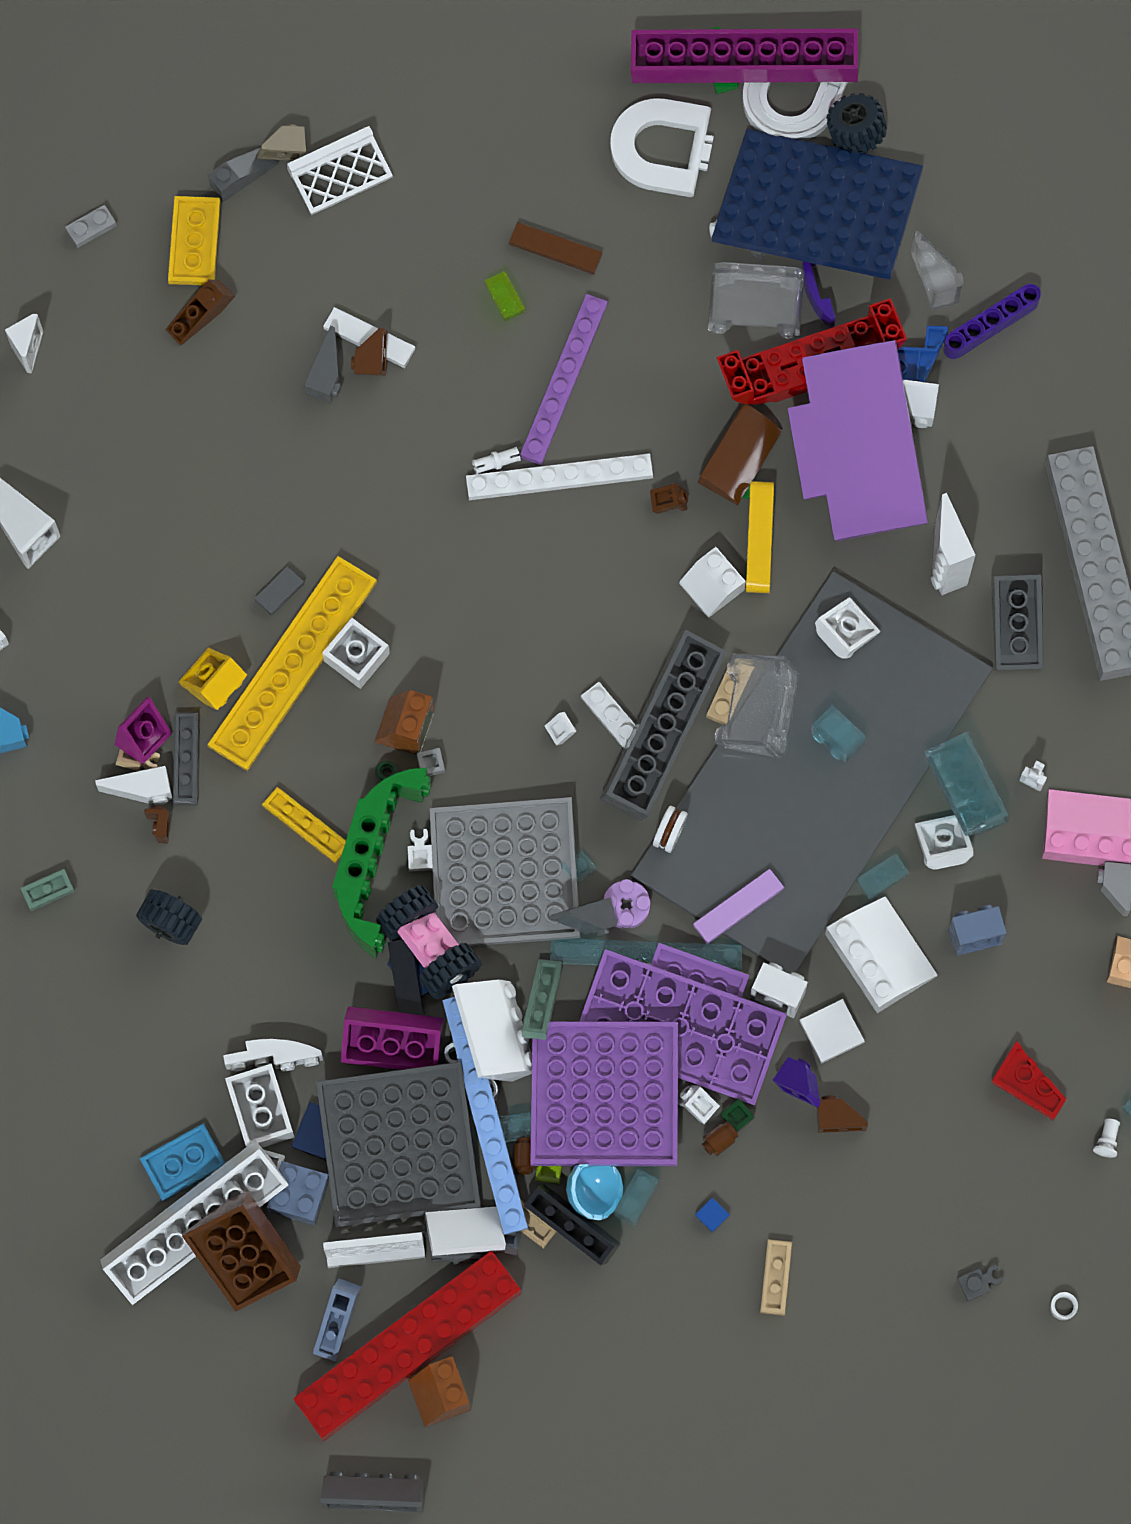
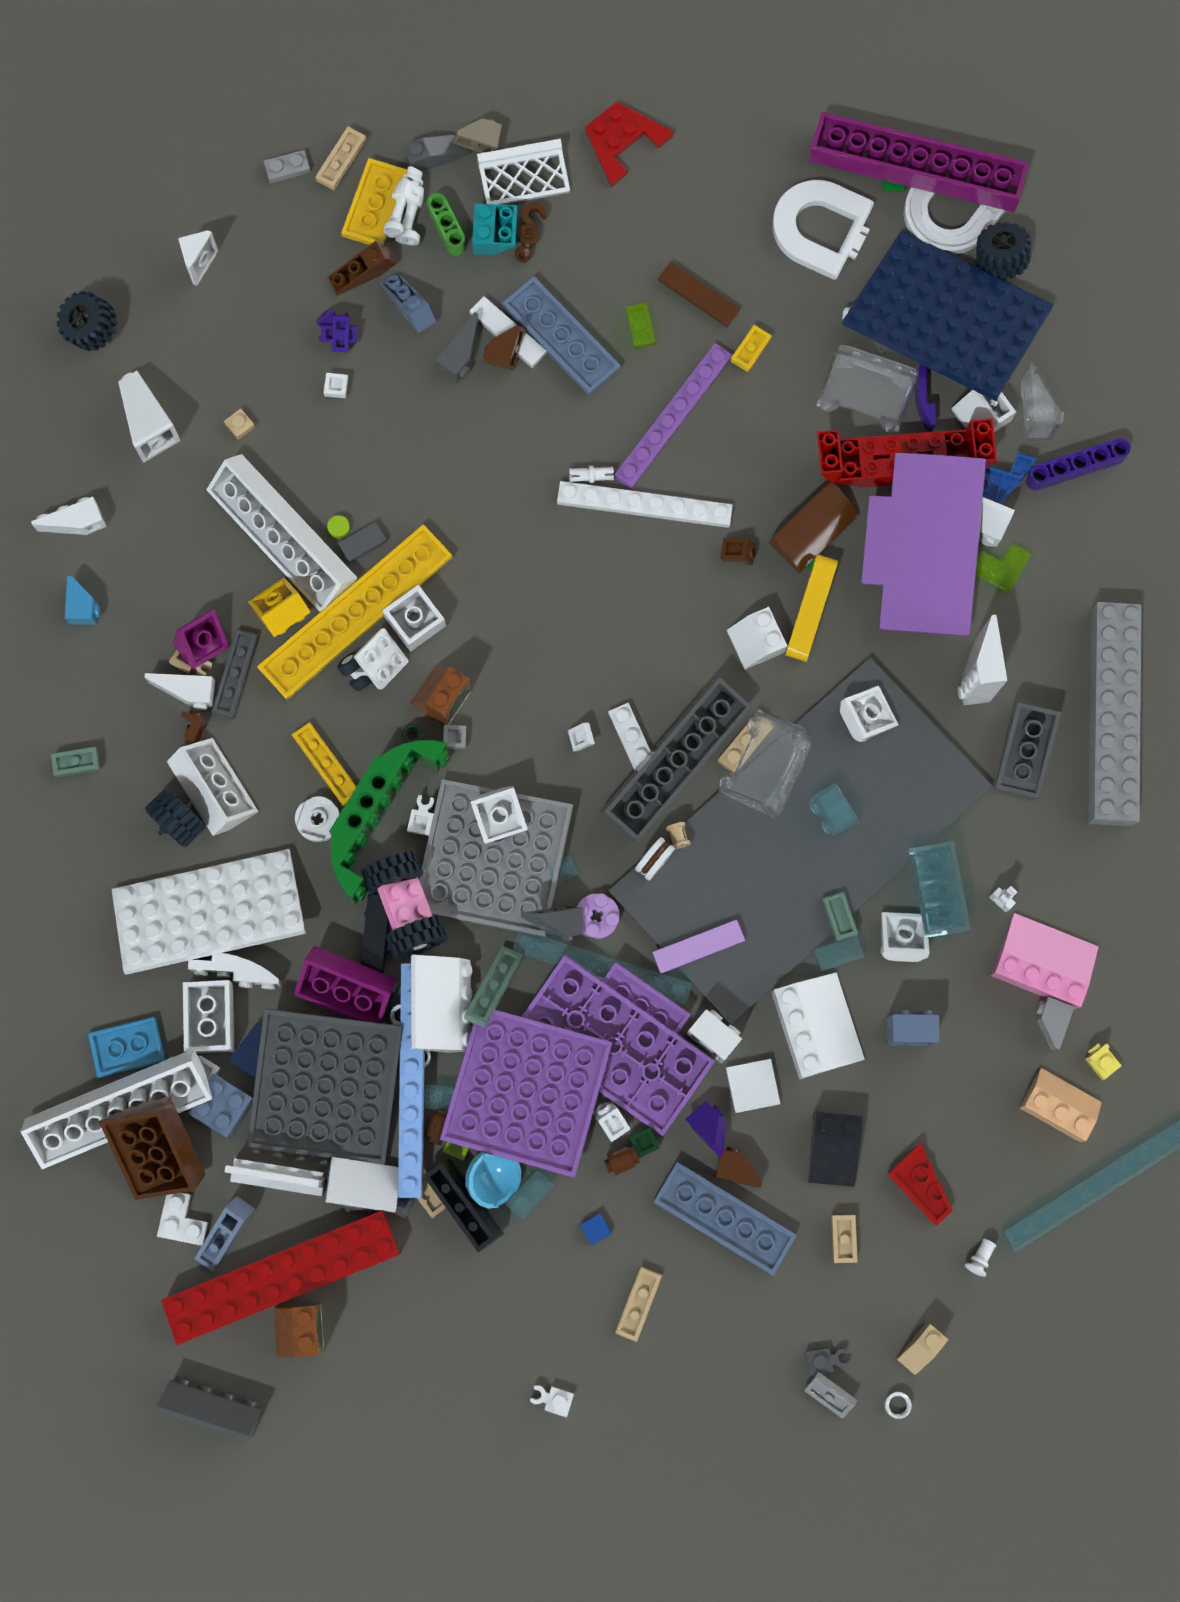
camera: 10 degrees right, 5 degrees up
none -> white plate [112,849,306,975]
none -> white plate [157,1193,209,1246]
none -> white slope [167,738,258,836]
none -> white slope [206,454,357,612]
none -> tan plate [224,408,255,440]
none -> white plate [295,796,339,842]
none -> tan plate [315,127,367,190]
none -> dark purple piece [316,308,358,352]
none -> white plate [323,373,349,399]
none -> lime tile [327,515,350,539]
none -> white plate [337,628,408,691]
none -> sand blue slope [380,272,436,333]
none -> white piece [383,166,424,246]
none -> bright green beam [427,193,466,256]
none -> white slope [470,786,528,844]
none -> teal slope [472,203,517,255]
none -> sand blue plate [502,276,621,396]
none -> reddish brown piece [515,203,547,263]
none -> white plate [530,1385,574,1417]
none -> red wing [585,101,674,187]
none -> sand blue plate [653,1162,797,1276]
none -> tan bush [666,822,691,850]
none -> yellow plate [730,325,772,373]
none -> light grey plate [804,1372,857,1419]
none -> black slope [808,1112,863,1187]
none -> sand green tile [822,892,858,942]
none -> tan plate [831,1215,857,1263]
none -> tan slope [897,1323,948,1375]
none -> white slope [951,390,1016,432]
none -> clear neon green plate [976,544,1031,593]

